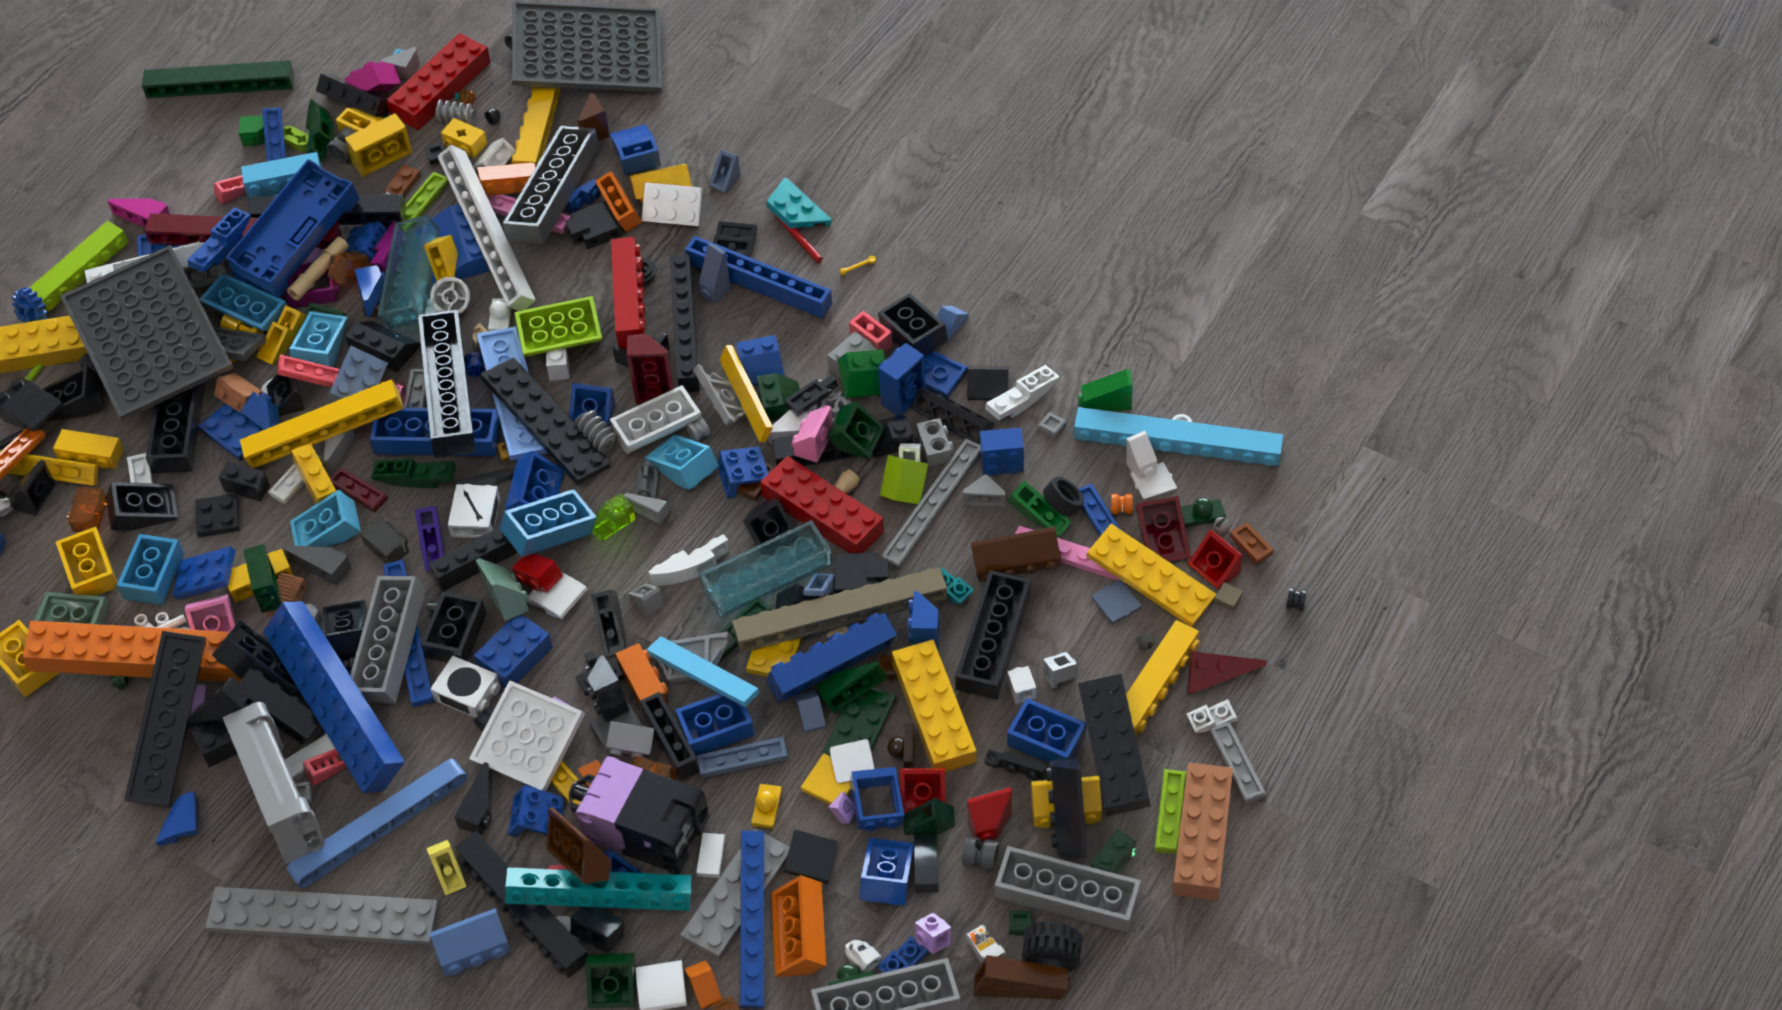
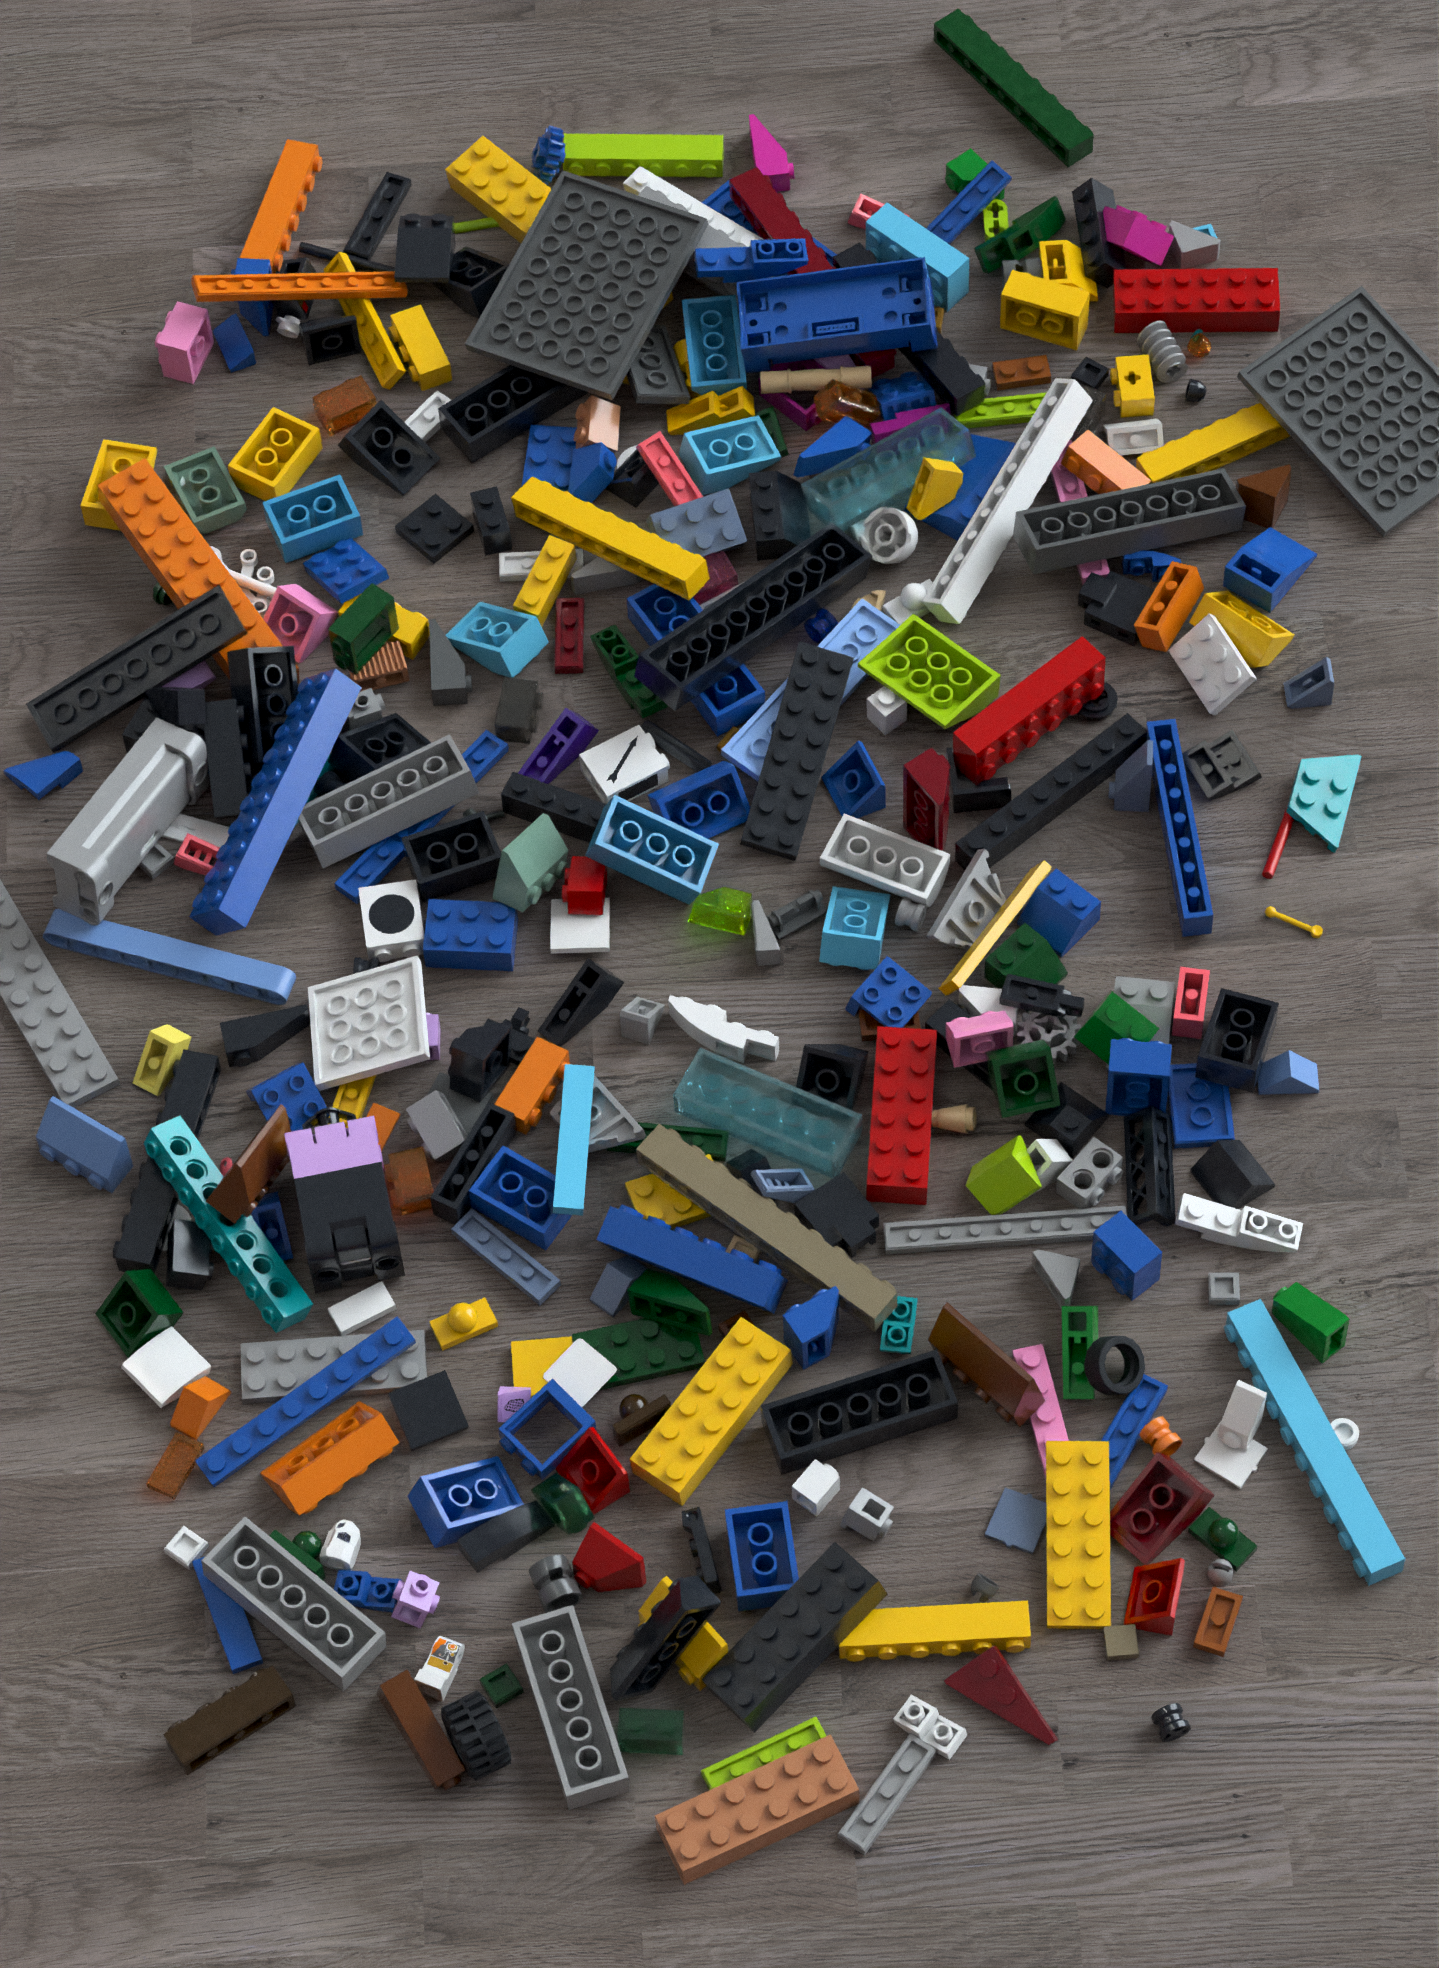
camera: 55 degrees right, 5 degrees up
light grey piece [574,410,617,454] -> none

